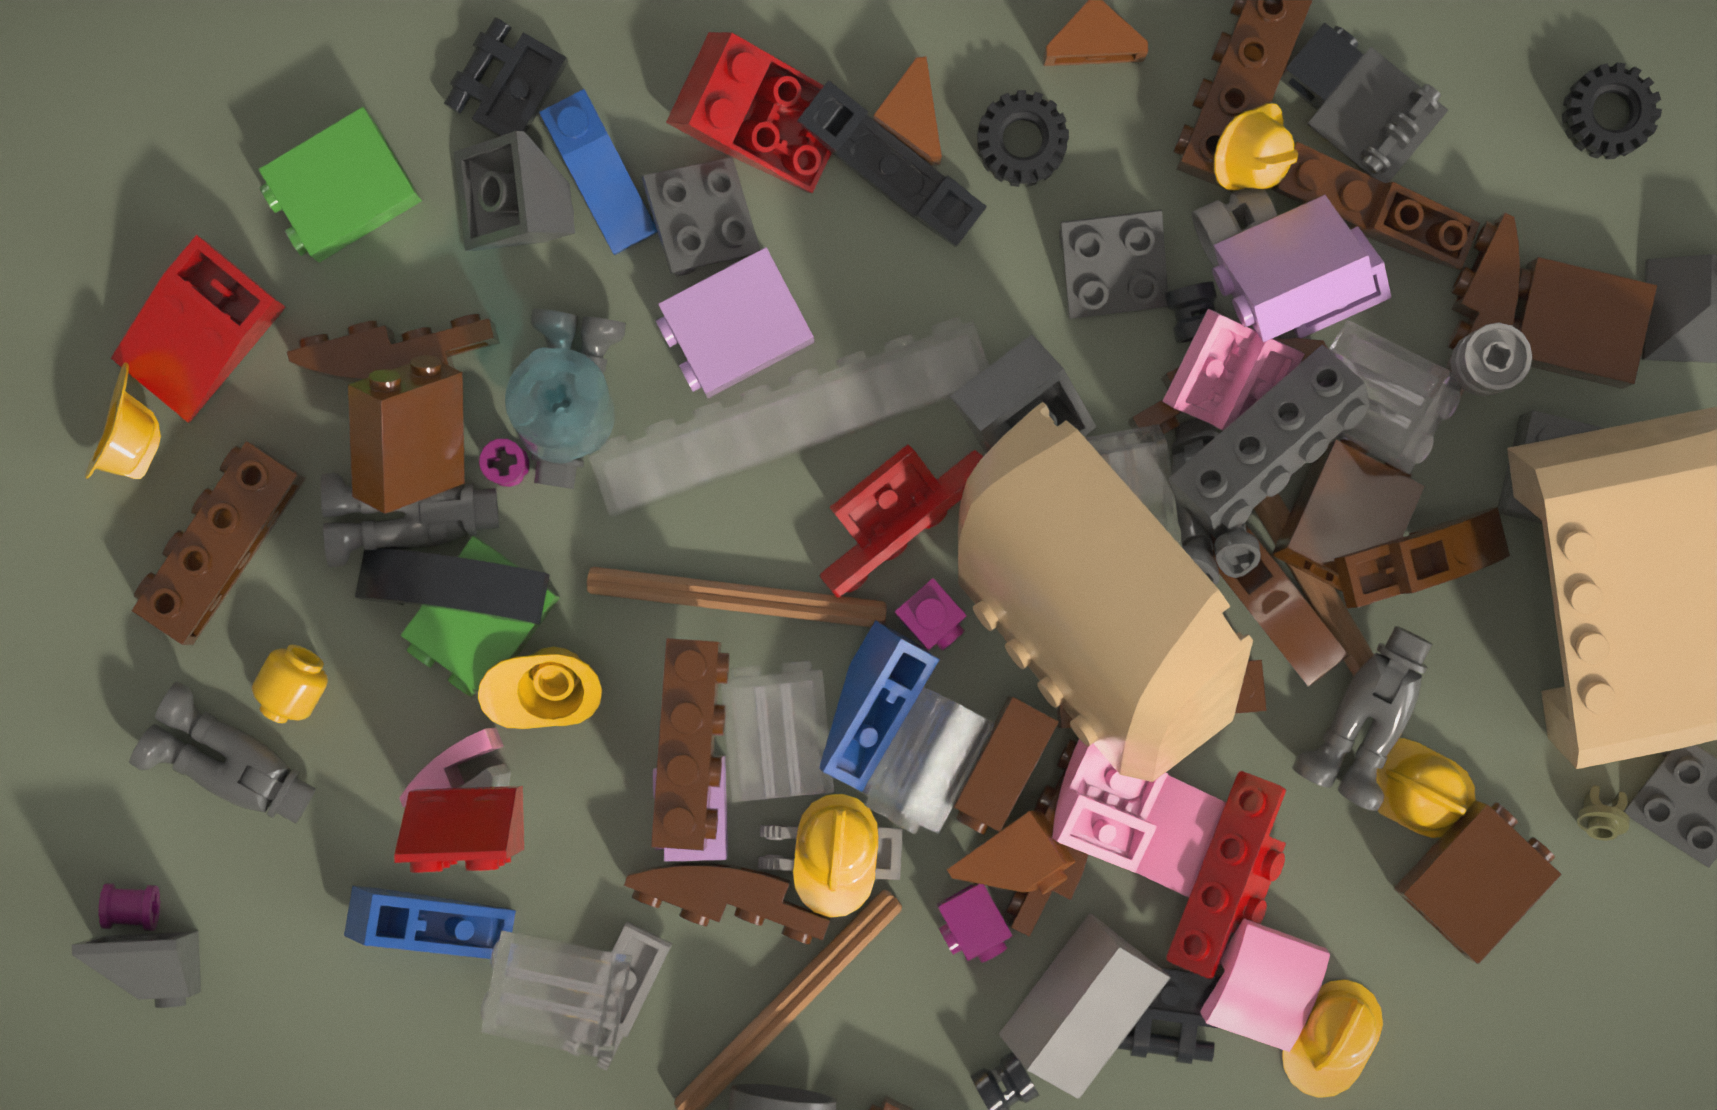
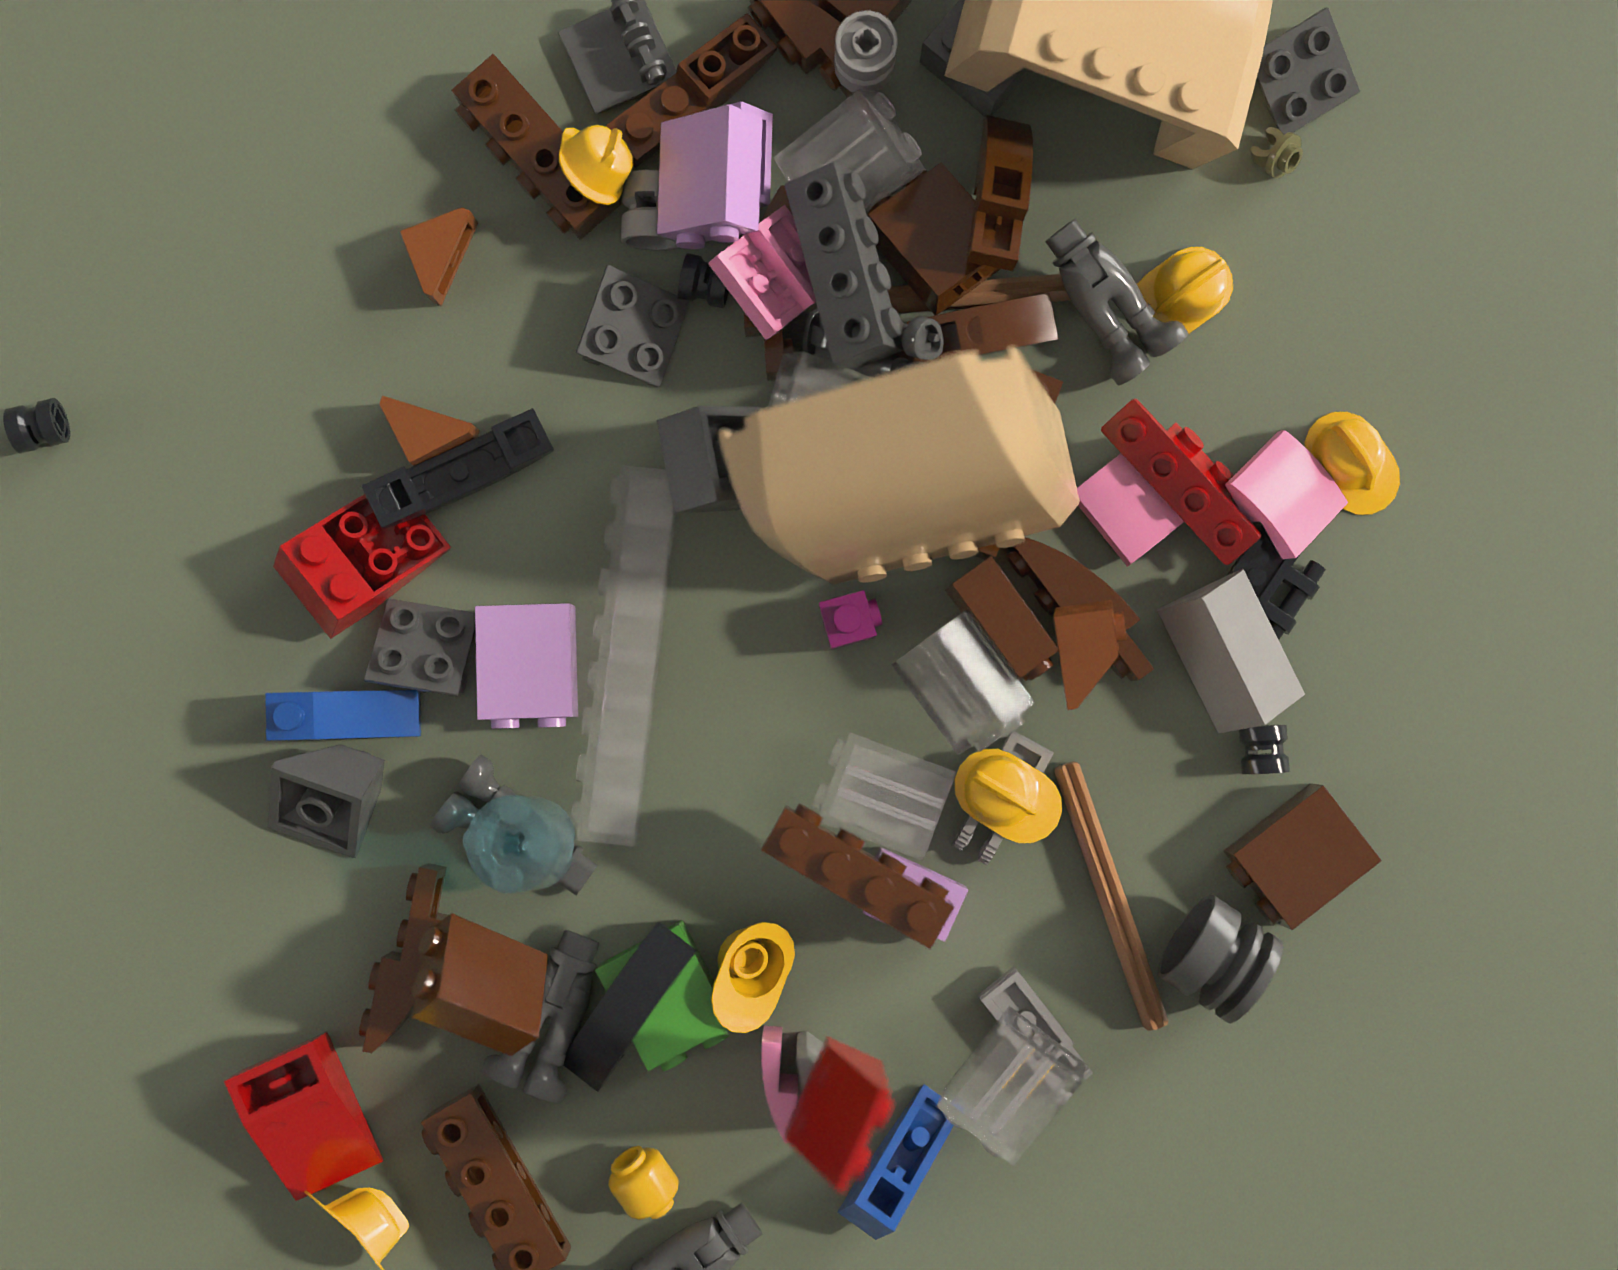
camera: 65 degrees left, 0 degrees up
bright green brick [258,107,422,263] -> none
black plate [444,17,568,136] -> none
magenta bush [479,439,530,487] -> none
medium nougat axle [586,567,887,627] -> none
reddish brown slope [624,863,831,945] -> none
red bracket [819,444,983,598] -> none
blue slope [819,620,940,791] -> none
magenta brick [937,883,1013,963] -> none
black tyre [977,90,1069,187] -> none
bright pink slope [1052,739,1168,872] -> none
black brick [1280,23,1364,110] -> none
reddish brown brick [1393,800,1562,964] -> none

